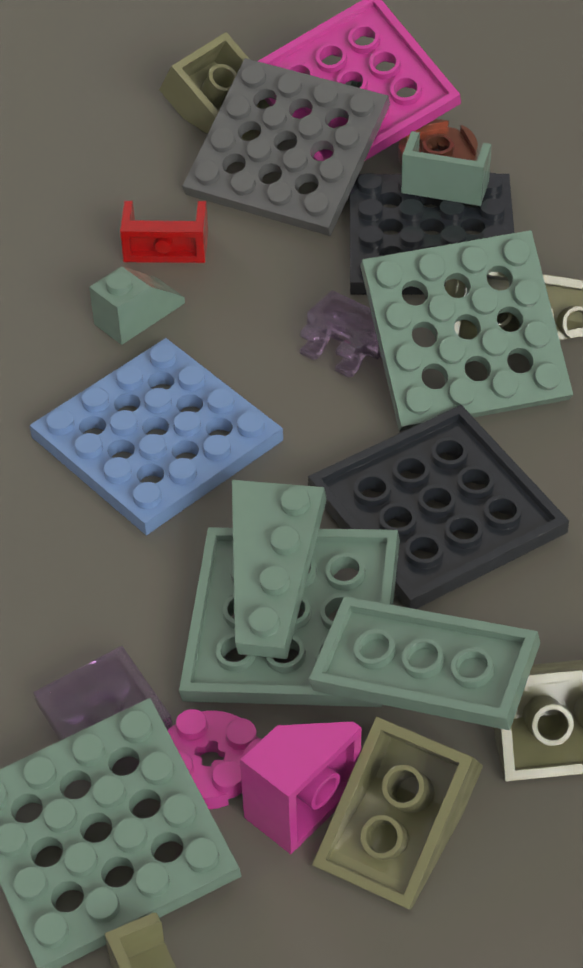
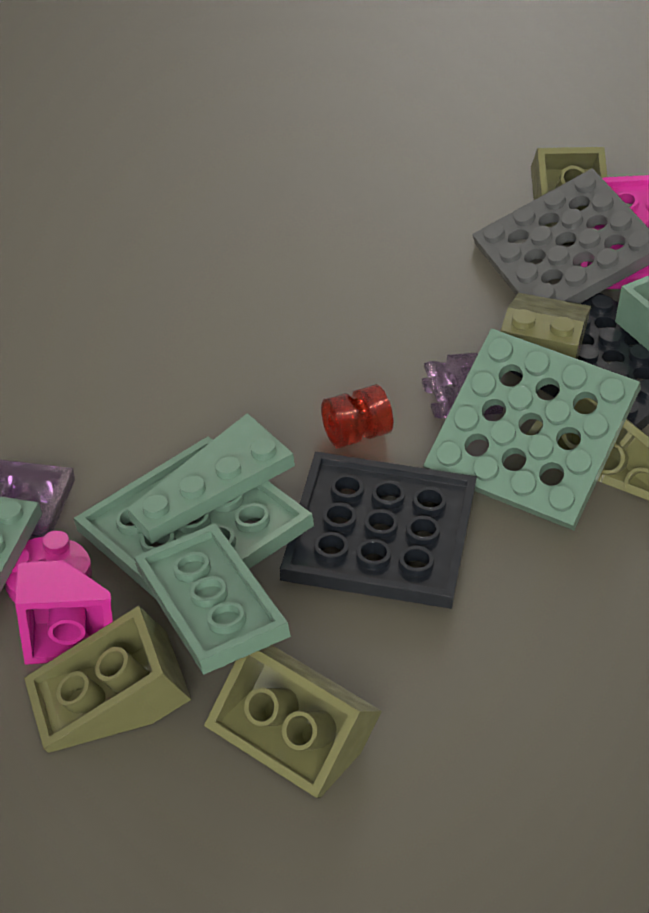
camera: 40 degrees right, 5 degrees down
medium blue piece [30,338,283,535] -> none
sand green slope [89,266,185,345] -> none
red panel [120,200,208,263] -> none
none -> clear red wheel [321,384,394,449]
none -> olive slope [500,293,591,359]

